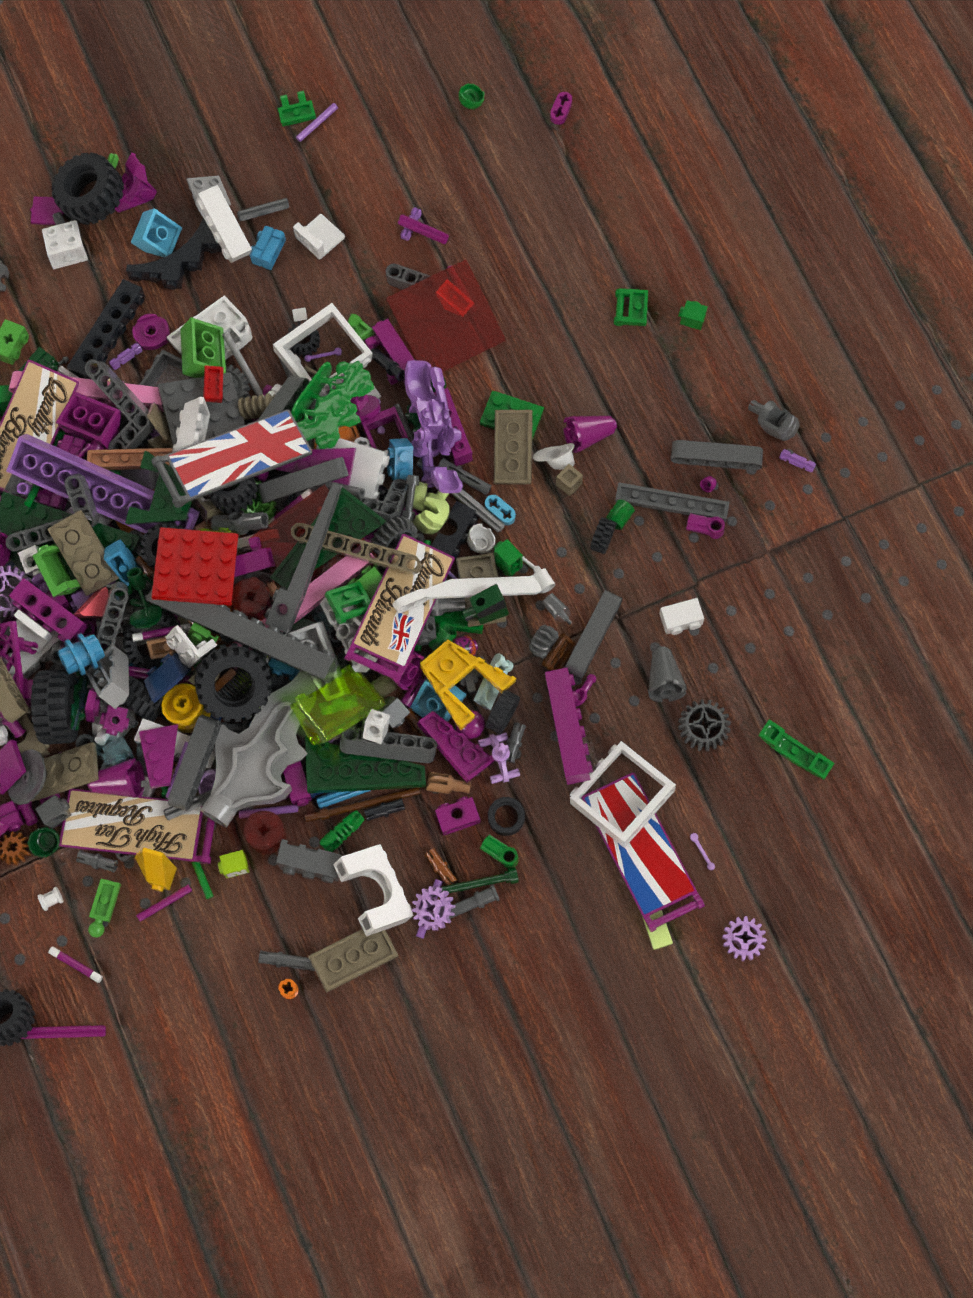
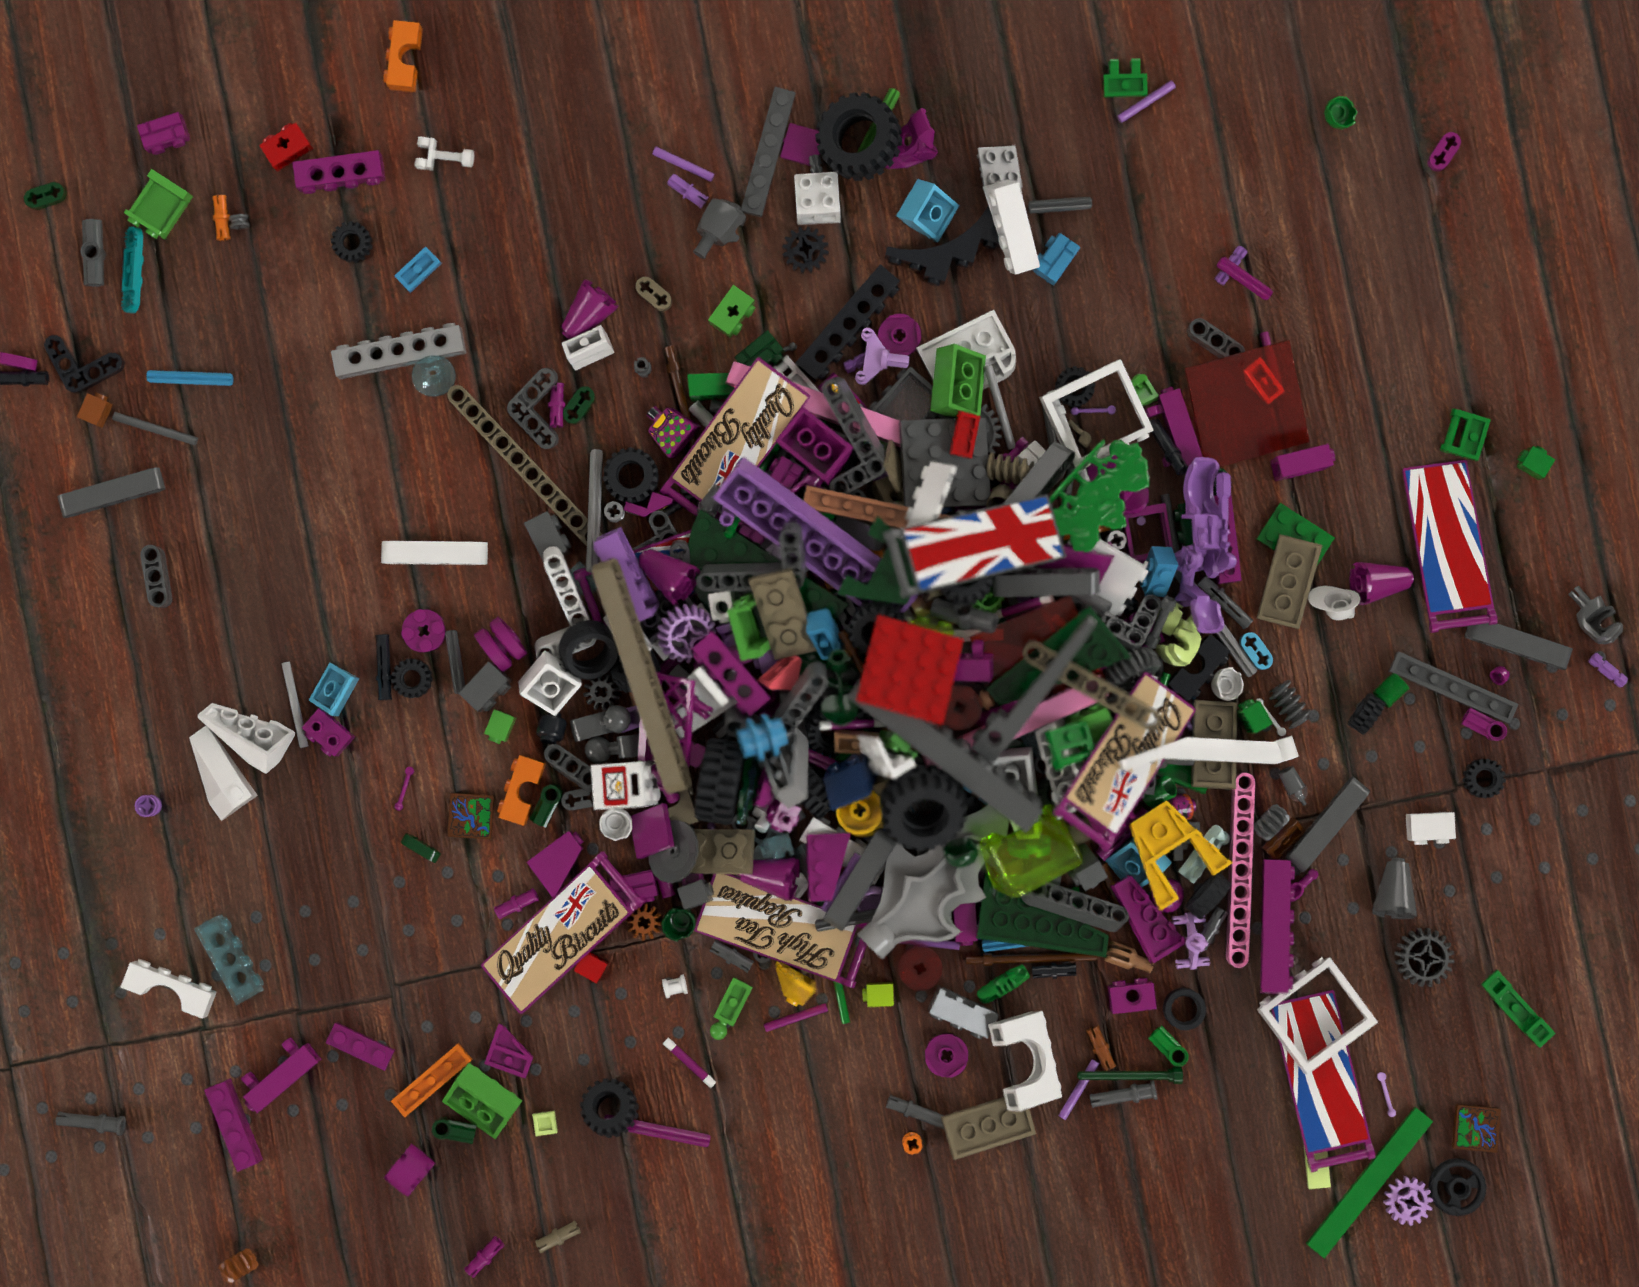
camera: 10 degrees right, 15 degrees up
white sticker [292,308,307,322] -> none
white bracket [293,214,345,260] -> none
white brick [363,709,390,744] -> none
lavender gear [412,886,455,930] -> none
dark green torso [462,583,509,624] -> none
dark tan brick [556,464,583,496] -> none
none -> dark grey plate [741,87,796,218]
none -> black gear [782,226,829,274]
none -> lavender axle [855,328,909,385]
none -> magenta plate [925,1033,968,1078]
none -> dark green hair [943,837,979,868]
none -> bright pink beam [1226,772,1255,968]
none -> dark grey piece [1269,680,1311,729]
none -> magenta window [1270,444,1335,482]
none -> green tile [1306,1107,1433,1258]
none -> flag [1402,460,1497,633]
none -> black wheel [1429,1158,1487,1216]
none -> tile [1452,1104,1501,1153]
none -> black tyre [1462,759,1506,798]

